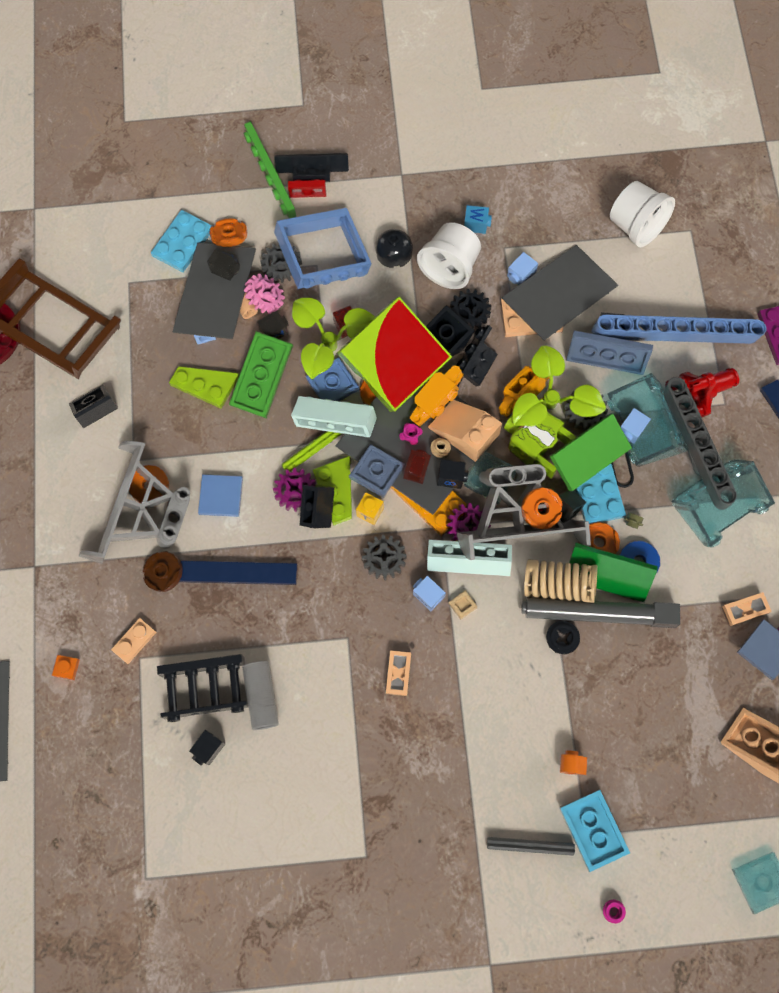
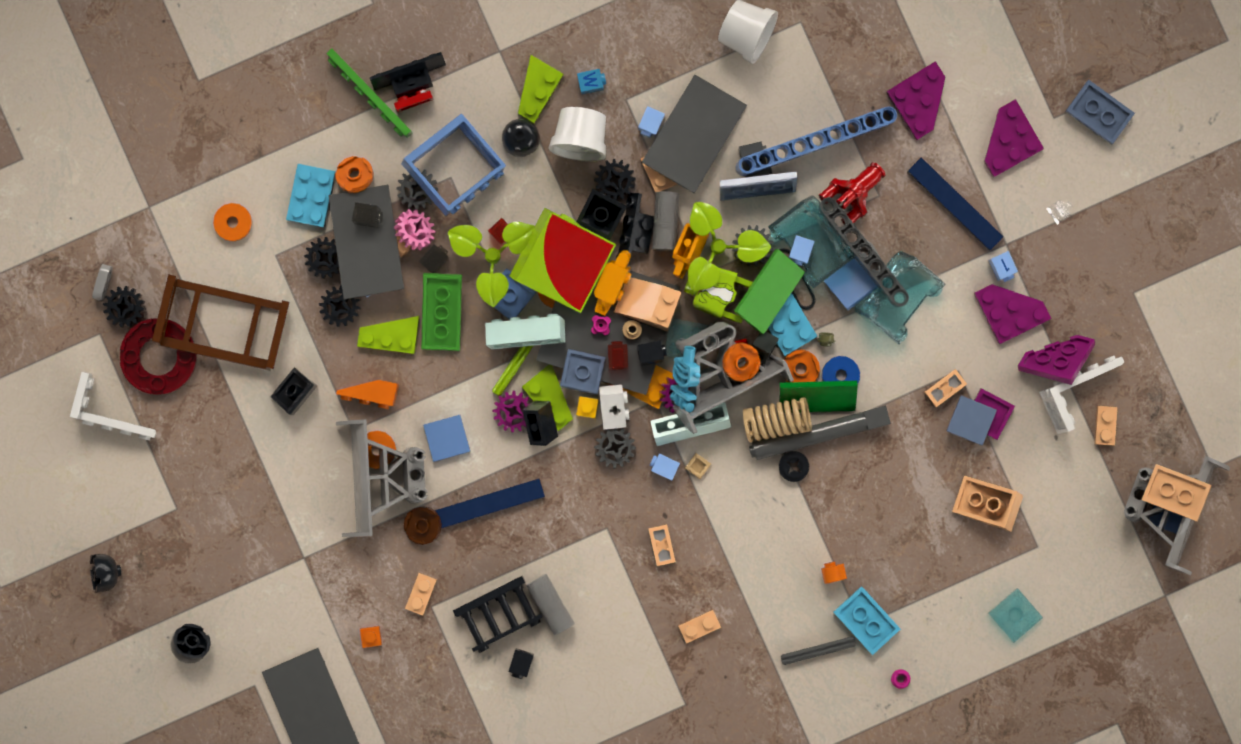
camera: 20 degrees left, 15 degrees up
none -> orange tile [213,203,252,242]
none -> black gear [304,237,340,279]
none -> black gear [319,285,361,327]
none -> orange slope [336,380,399,409]
none -> lime wing [518,55,564,124]
none -> white brick [599,385,630,430]
none -> light grey piece [652,192,680,251]
none -> medium azure torso [670,346,701,412]
none -> light nougat piece [678,610,721,644]
none -> medium blue tile [824,258,878,311]

